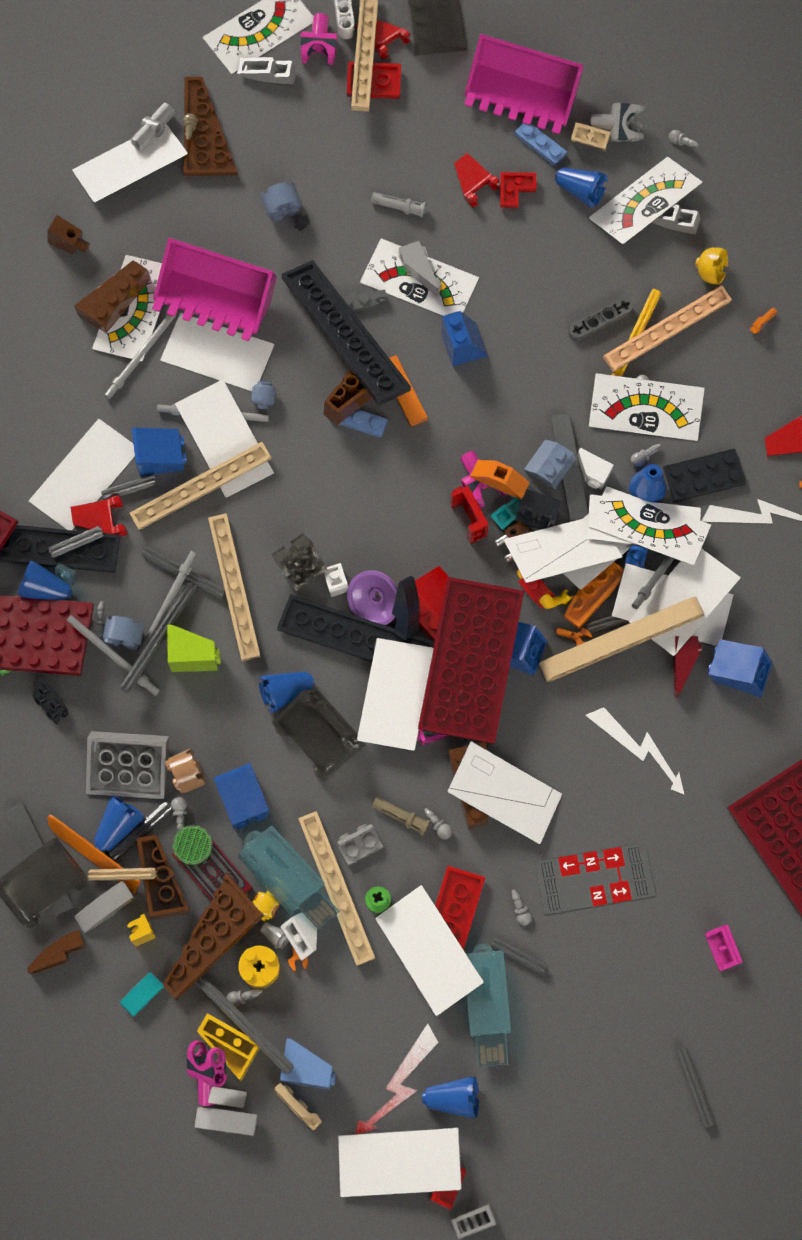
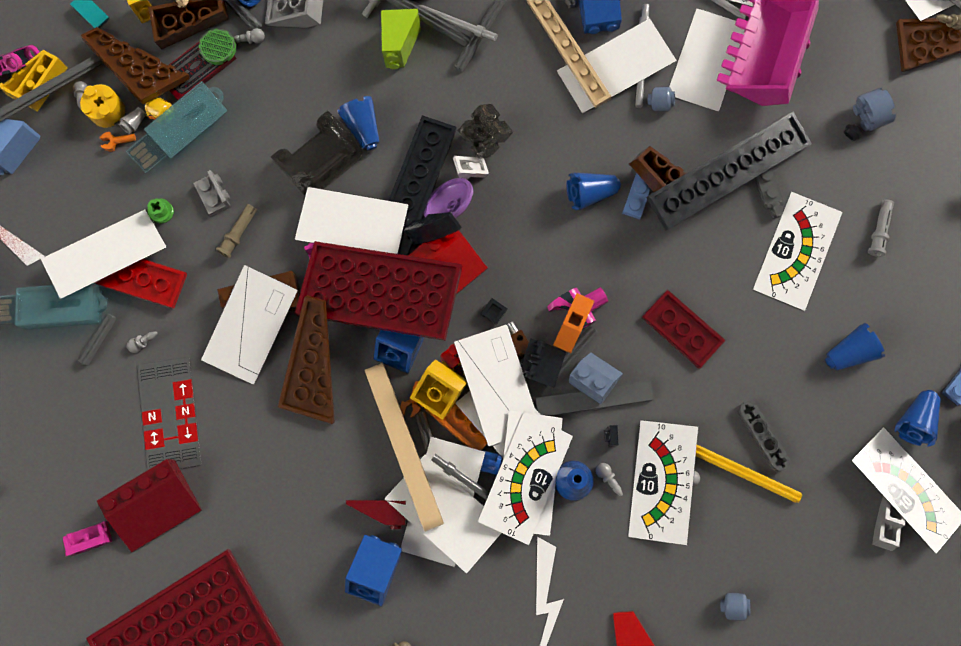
camera: 95 degrees right, 5 degrees up
medium nougat brick [165,748,207,794] -> none
tan plate [208,513,261,662] -> none
blue slope [213,763,270,829] -> none
white slope [280,912,317,960] -> none
tan plate [298,811,375,966] -> none
orange tile [389,355,428,427] -> none
light grey slope [399,241,441,296] -> none
light grey bar [424,808,453,839] -> none
blue slope [441,311,488,367] -> none
red panel [450,486,489,544] -> none
red flag [454,153,500,208] -> none
teal slope [491,497,522,530] -> none
red plate [500,172,537,208] -> none
white slope [577,448,614,490] -> none
white sticker [586,707,684,794] -> none
light nougat tile [603,285,732,372] -> none
black plate [663,448,746,503] -> none
yellow cylinder [695,248,728,285] -> none
orange bar [749,308,777,334] -> none
none -> dark red slope [97,459,202,552]
none -> reddish brown wing [278,295,335,424]
none -> yellow brick [410,359,467,420]
none -> black plate [481,298,508,325]
none -> blue cone [566,173,621,210]
none -> black plate [604,425,619,447]
none -> dark red tile [642,289,726,369]
none -> sand blue head [720,593,750,621]
none -> blue cone [825,323,885,371]

